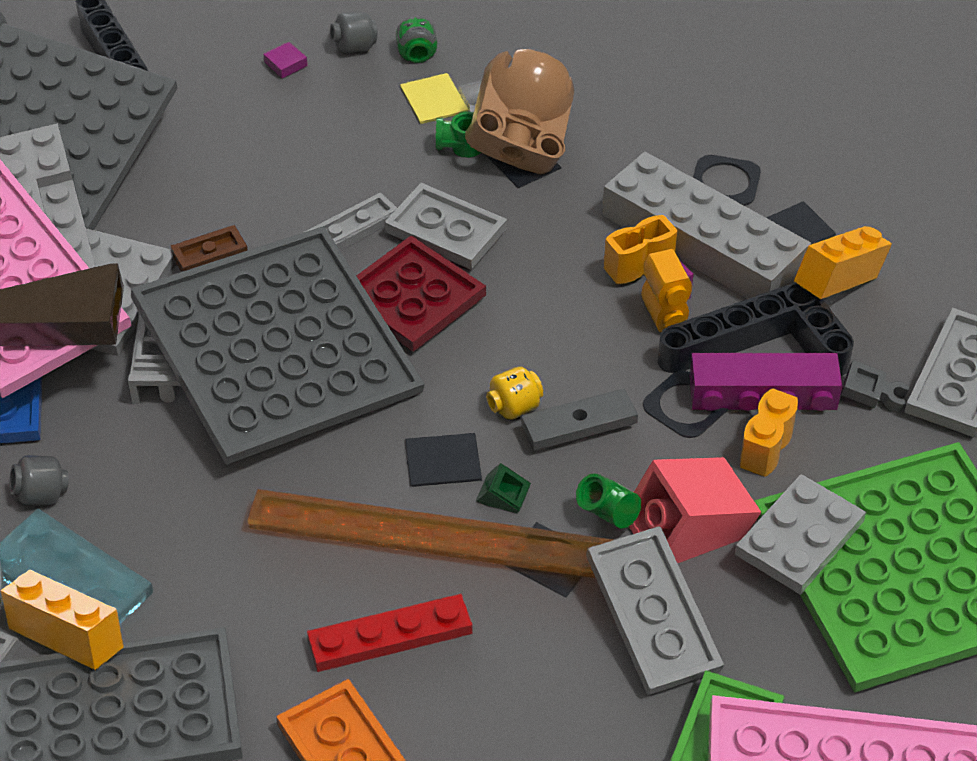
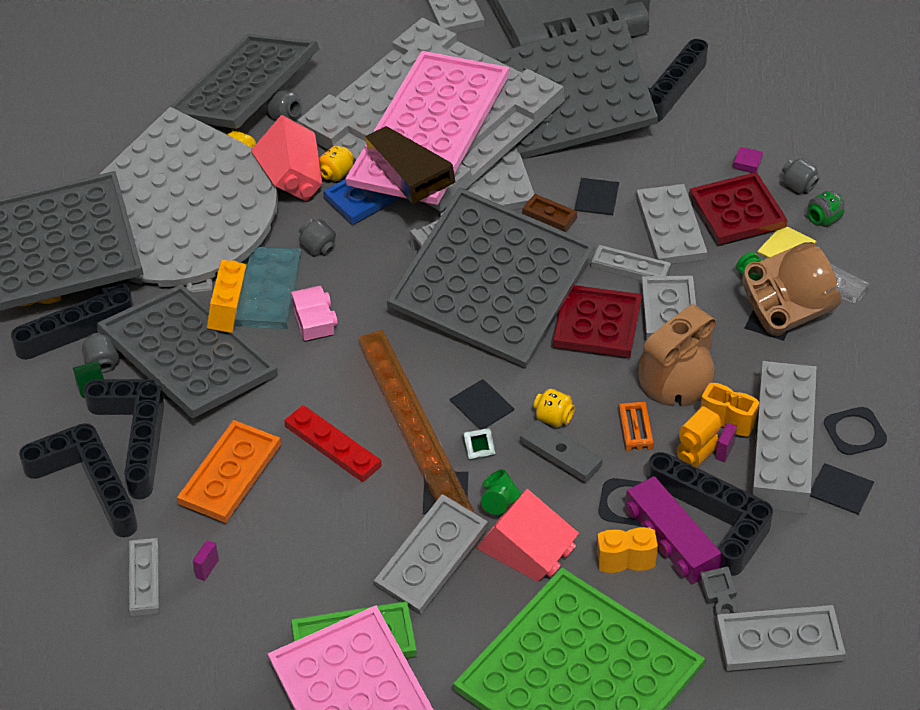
camera: 60 degrees right, 0 degrees up
light grey plate [735,474,866,595] -> none
light orange brick [794,226,892,299] -> none
none -> bright pink brick [291,286,338,341]
none -> black window [575,178,619,215]
none -> orange tile [619,402,654,451]
none -> light grey plate [636,184,708,264]
none -> medium nougat piece [638,304,716,406]
none -> dark red plate [689,172,788,245]

